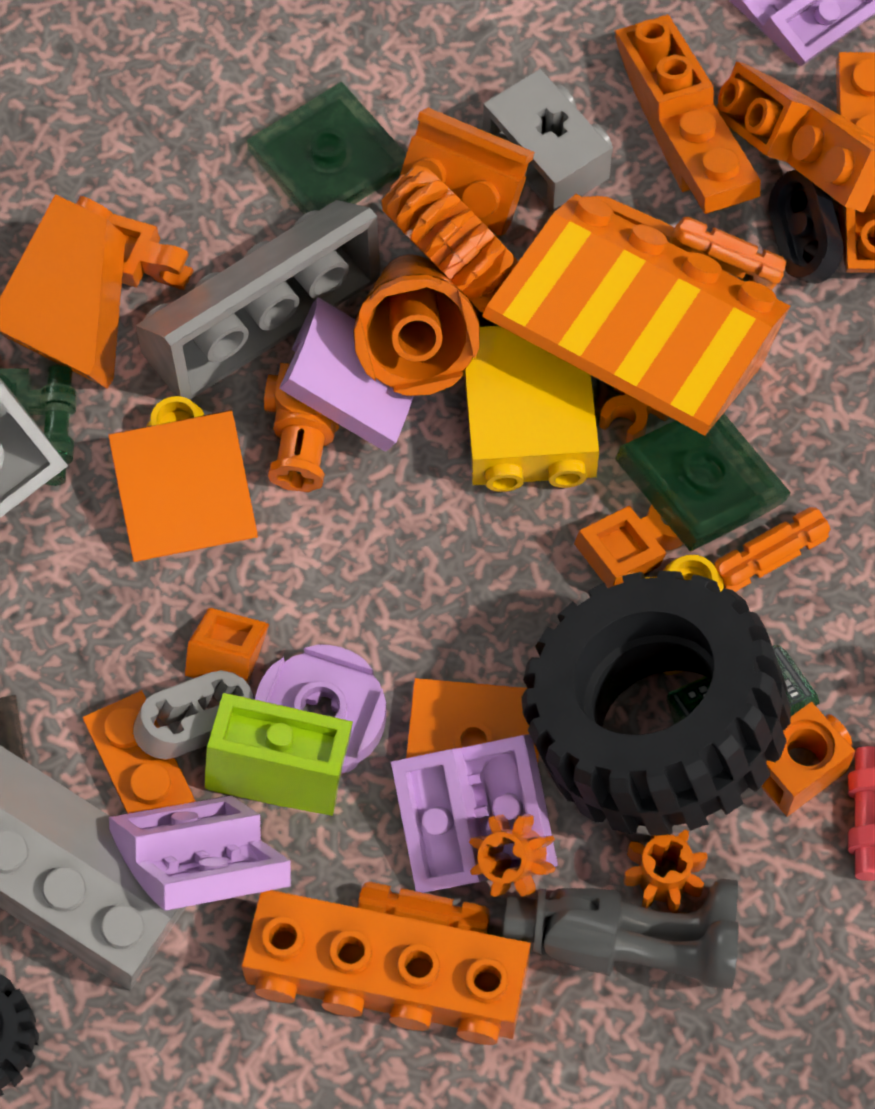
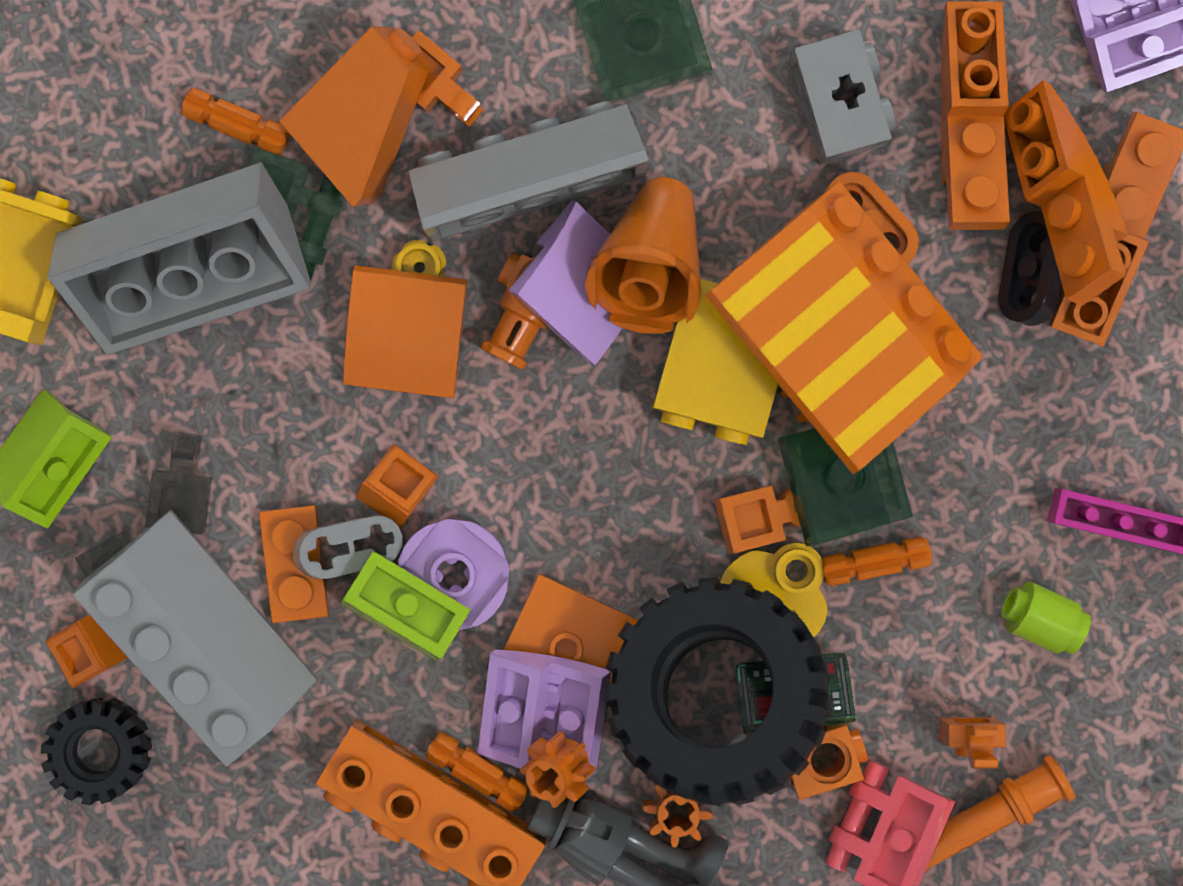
camera: 20 degrees right, 25 degrees up
lavender slope [109,796,291,911] -> none
orange gear [381,165,518,313] -> none
orange plate [399,108,535,236] -> none
orange axle [670,216,786,289] -> none

